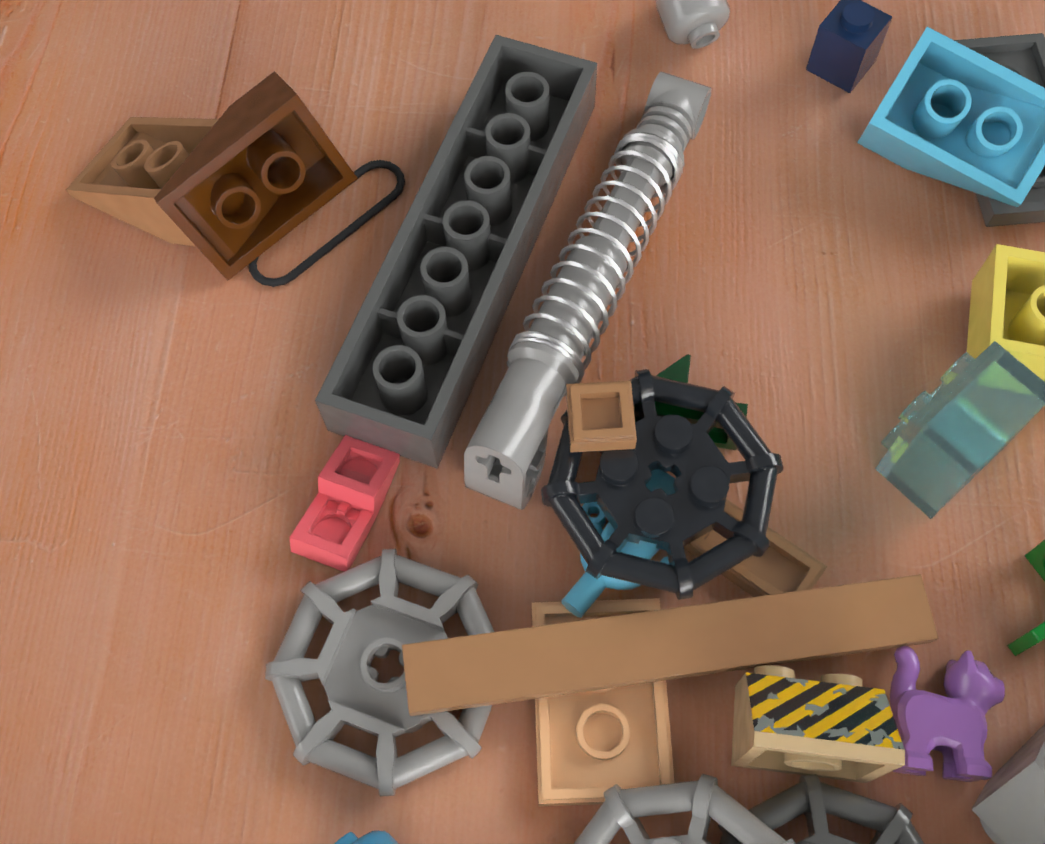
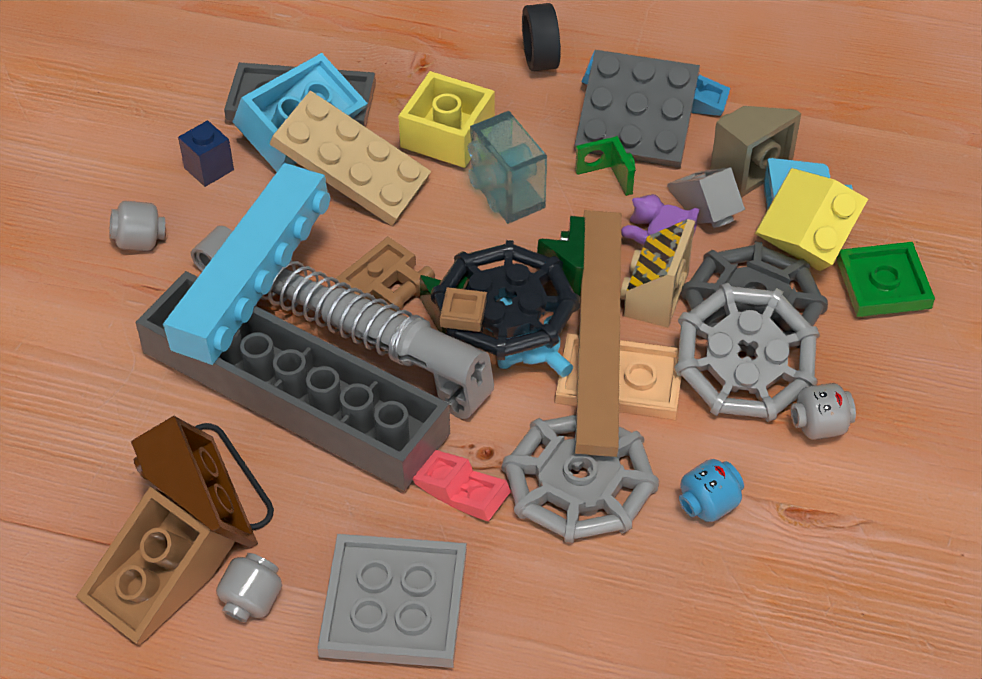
camera: 80 degrees left, 15 degrees down
none -> medium azure brick [163,163,330,365]
none -> light grey head [216,553,282,623]
none -> tan plate [269,90,431,226]
none -> light grey plate [318,534,467,668]
none -> medium nougat plate [335,237,435,312]
none -> dark green slope [537,216,585,297]

